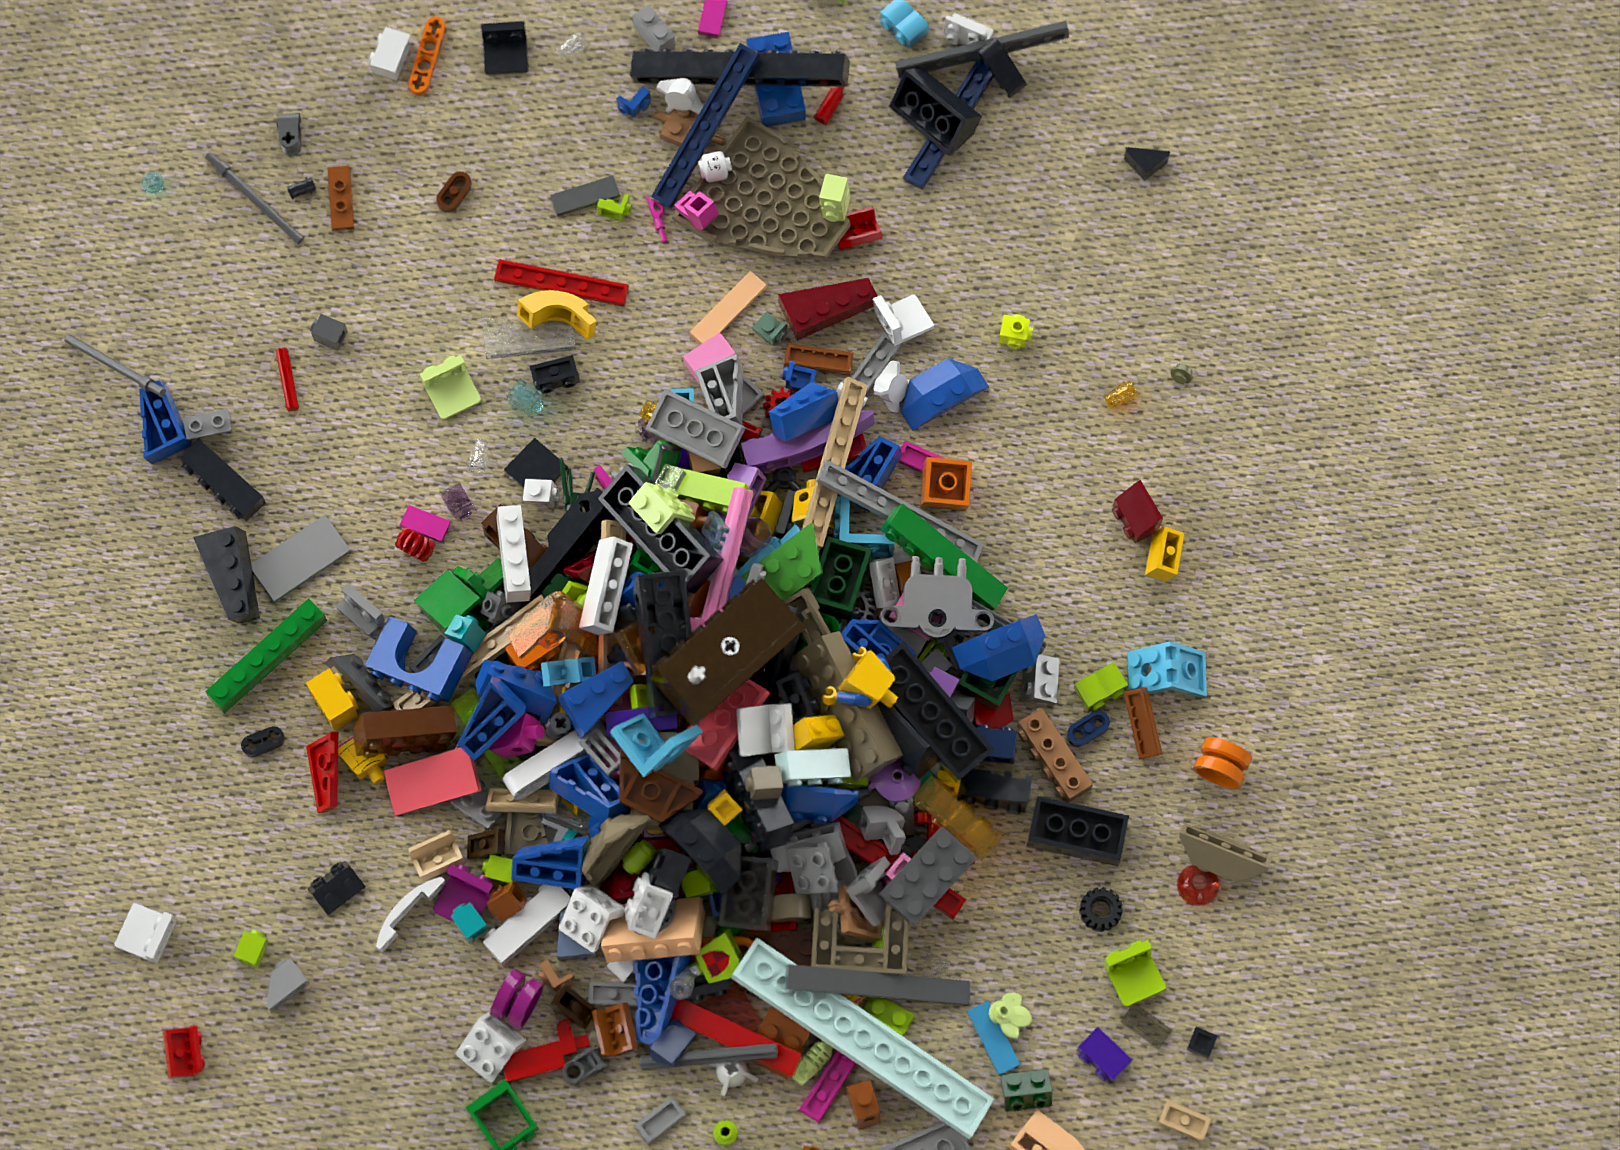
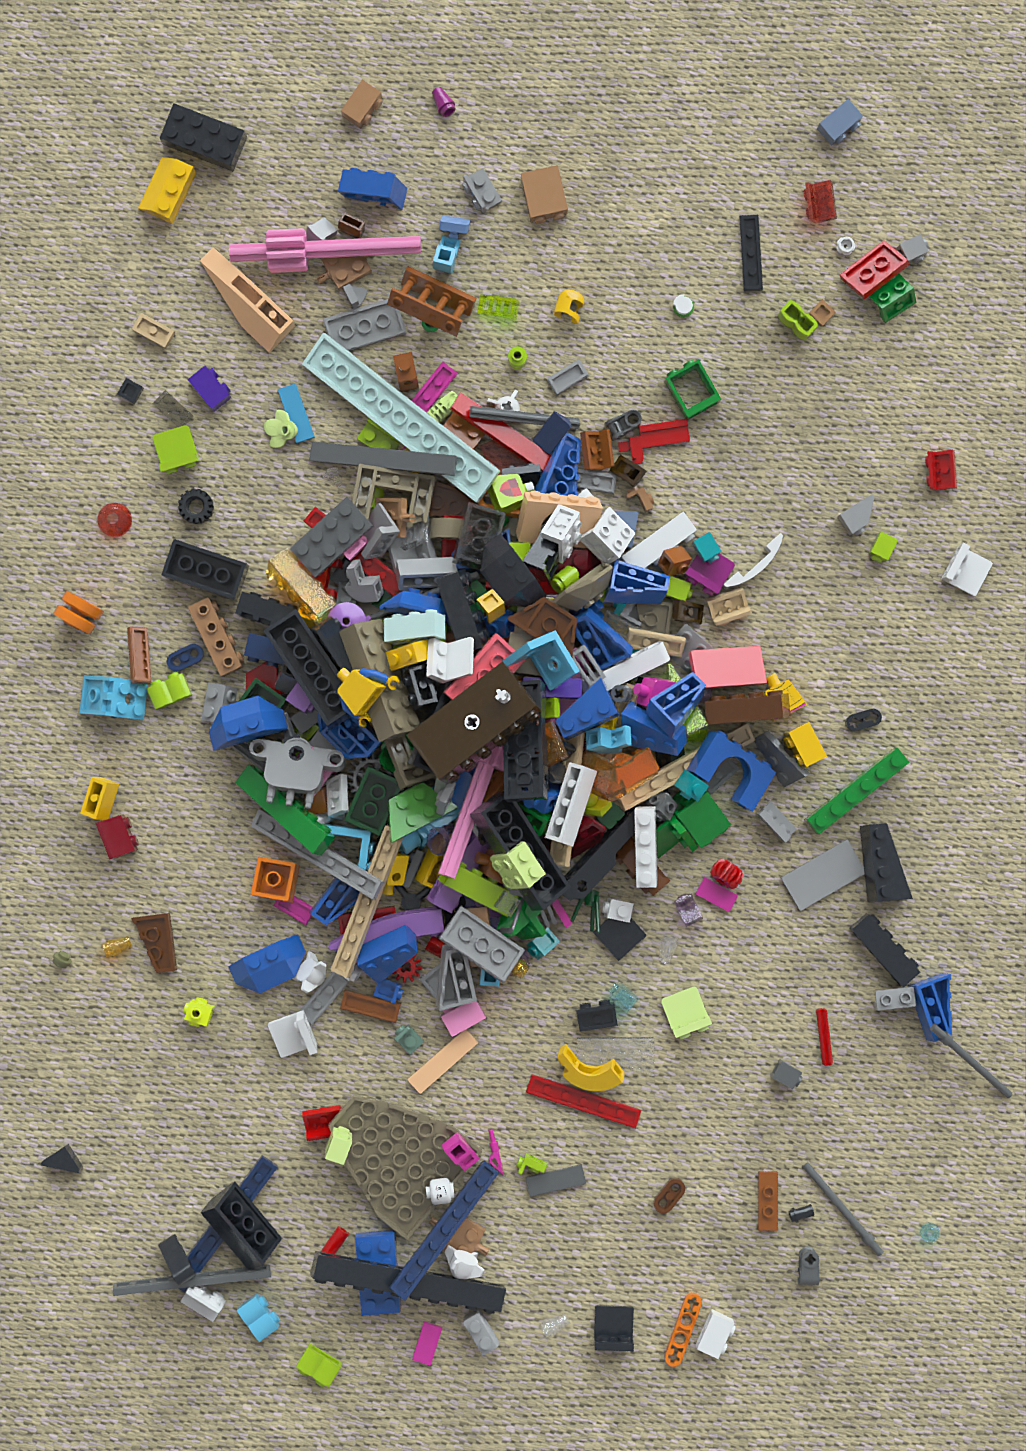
camera: 175 degrees left, 15 degrees up
red wing [306,732,338,813] -> none
black bracket [308,861,366,915] -> none
white bracket [456,1011,527,1083] -> none
magenta wheel [489,968,544,1031] -> none
blue bracket [616,86,651,118] -> none
clear cone [670,967,697,1000] -> none
clear light blue tile [701,511,730,550] -> none
brick [745,766,783,800] -> none
dark red wedge [778,278,878,341] -> none
light grey hinge [786,842,838,894] -> none
dark green bracket [1001,1069,1052,1112] -> none
dark tan wedge [1179,823,1272,882] -> none
none -> reddish brown wing [131,913,177,973]
none -> teal bracket [526,927,560,960]

